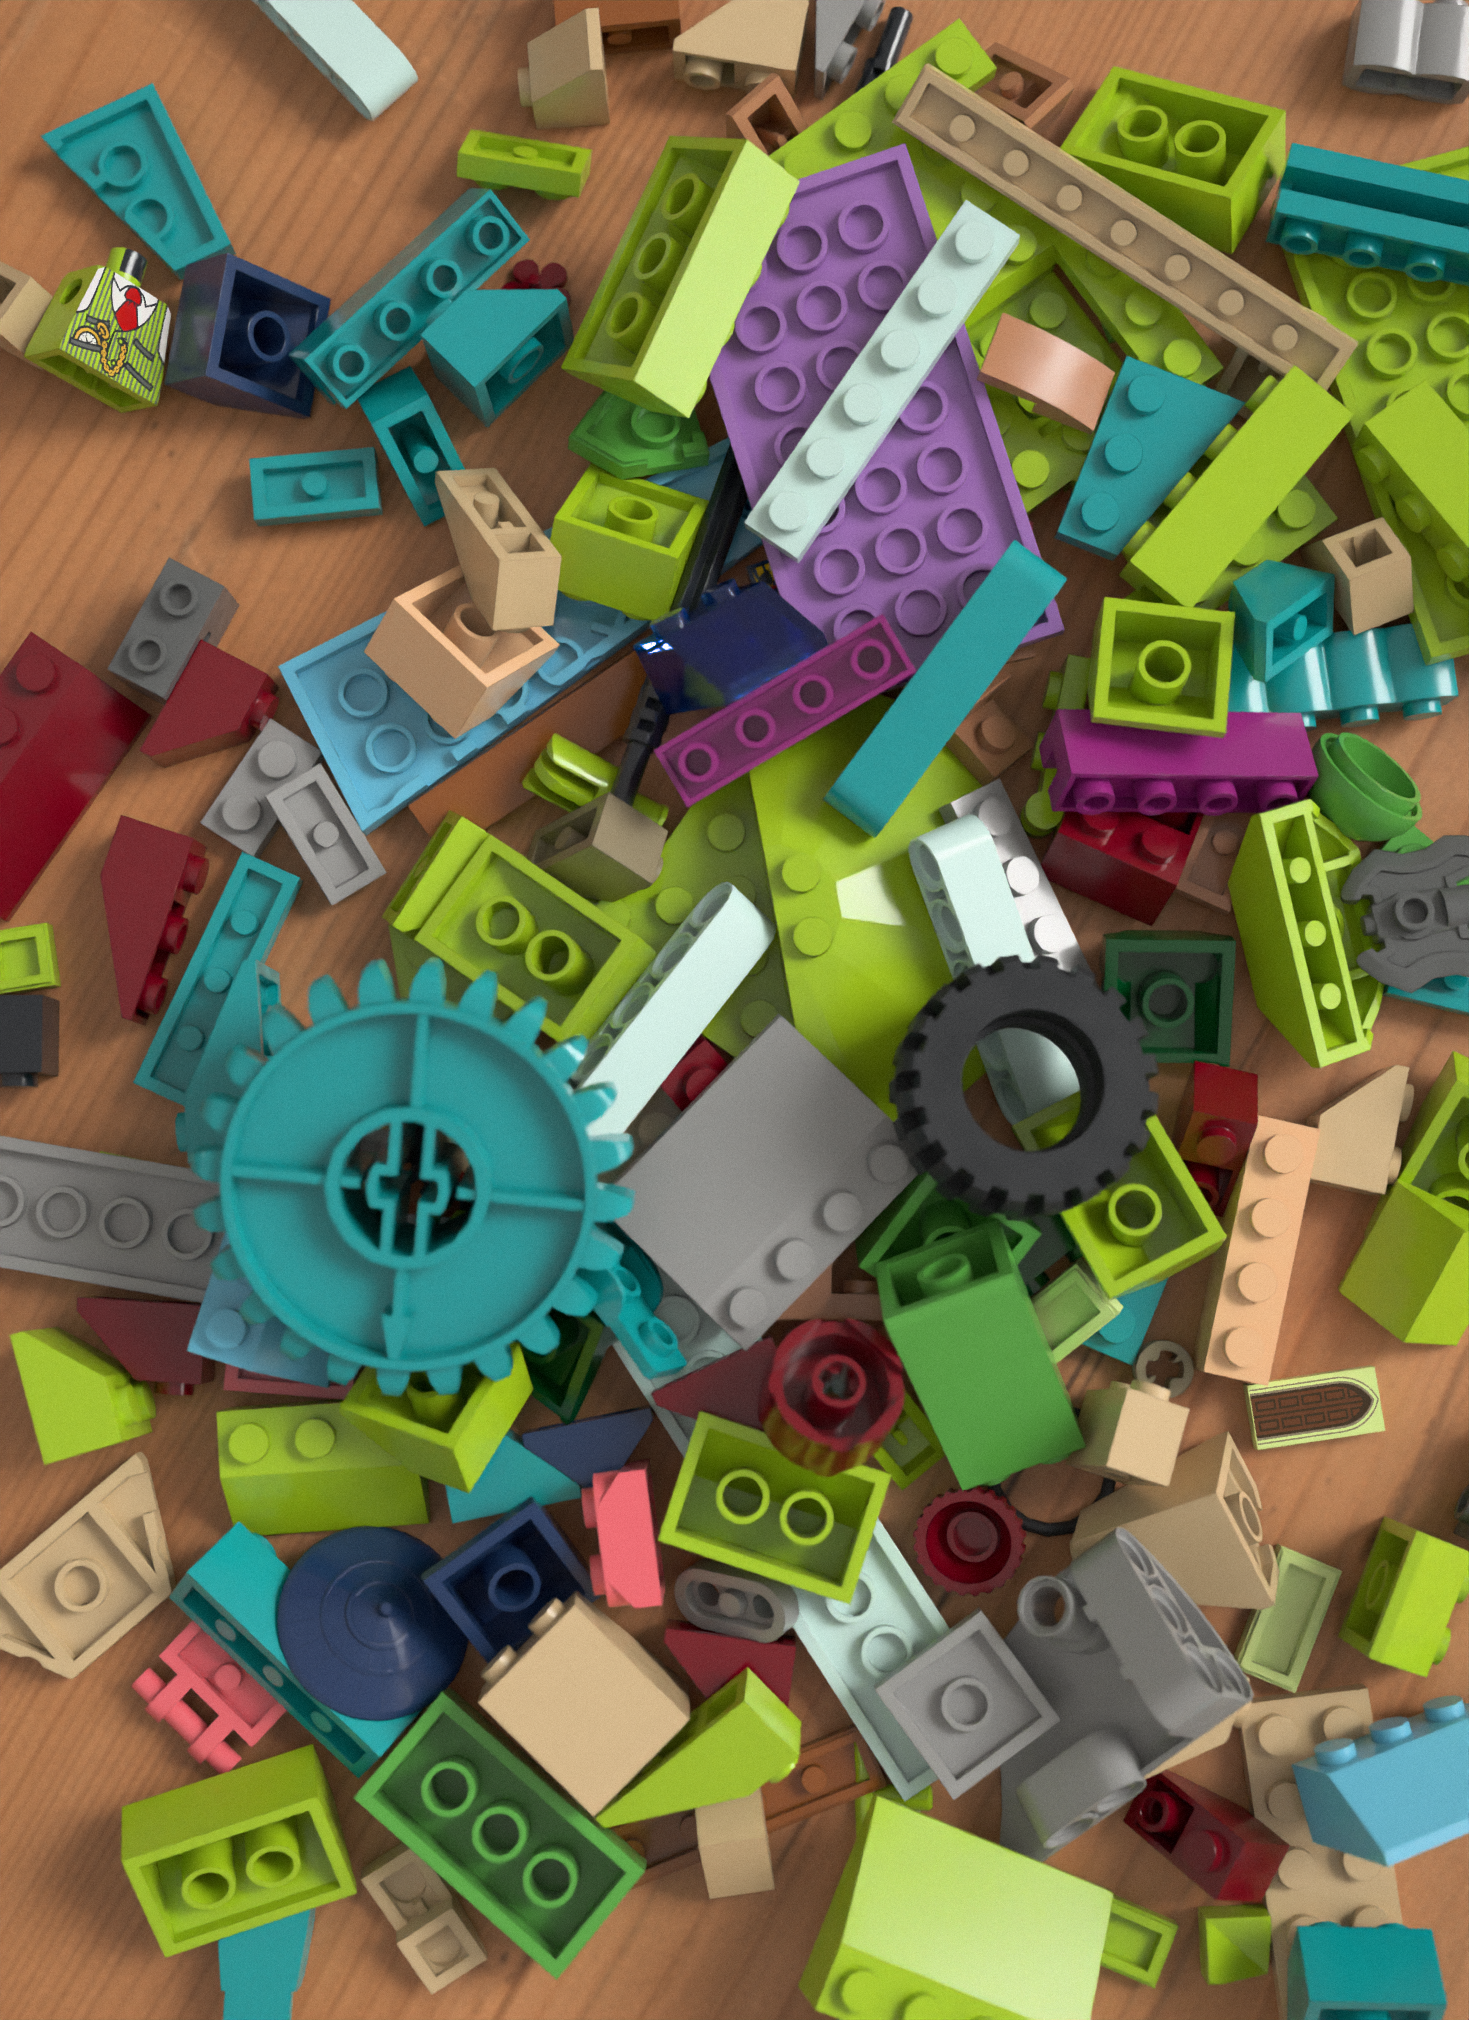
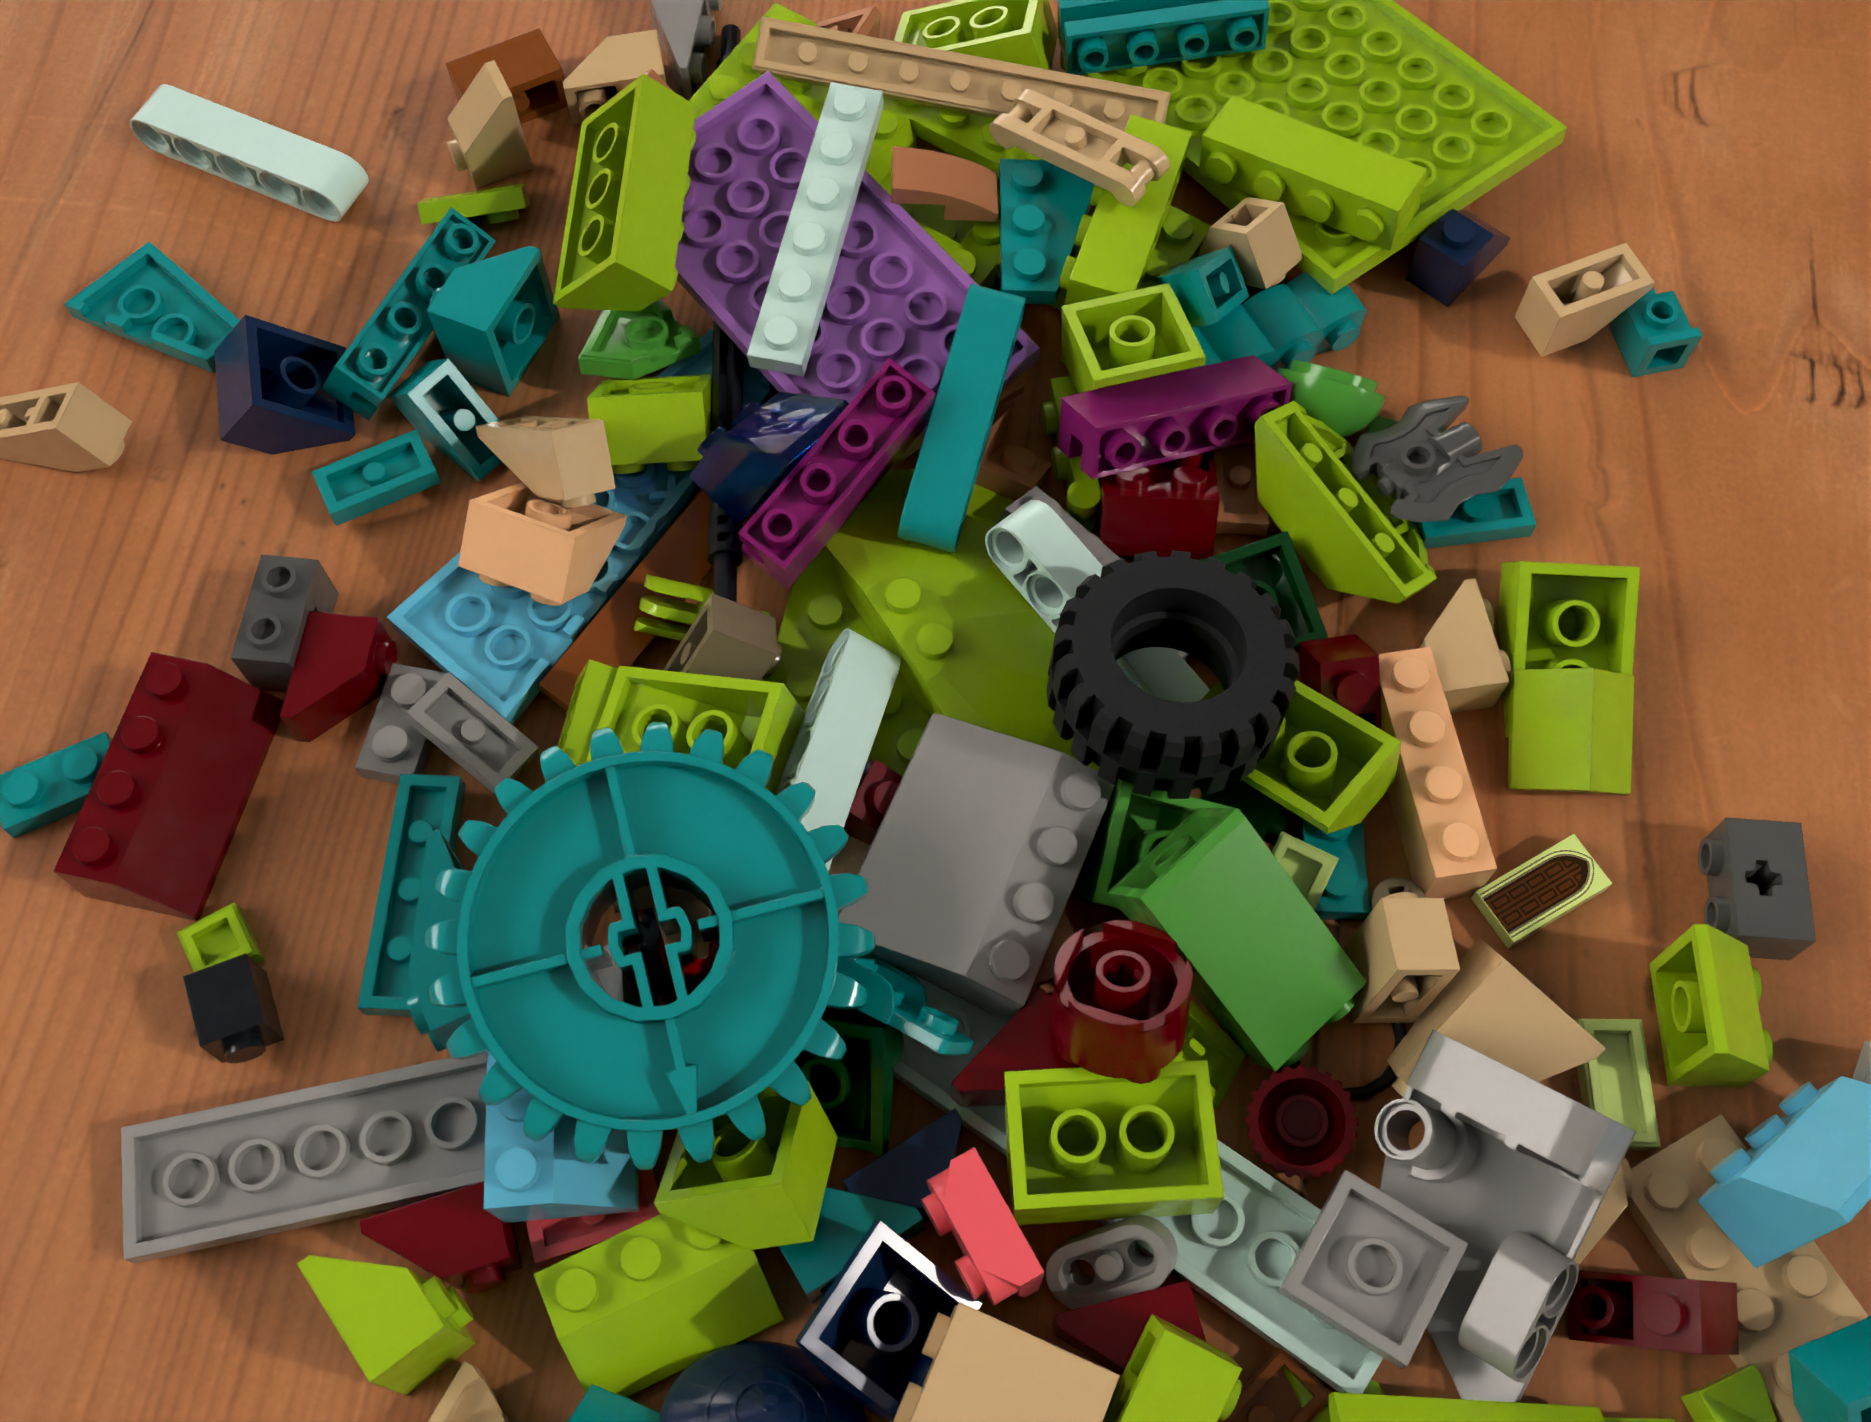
camera: 25 degrees left, 20 degrees down
torso [24,247,171,413] -> none
dark red slope [100,815,209,1026] -> none
none -> tan plate [989,88,1170,207]

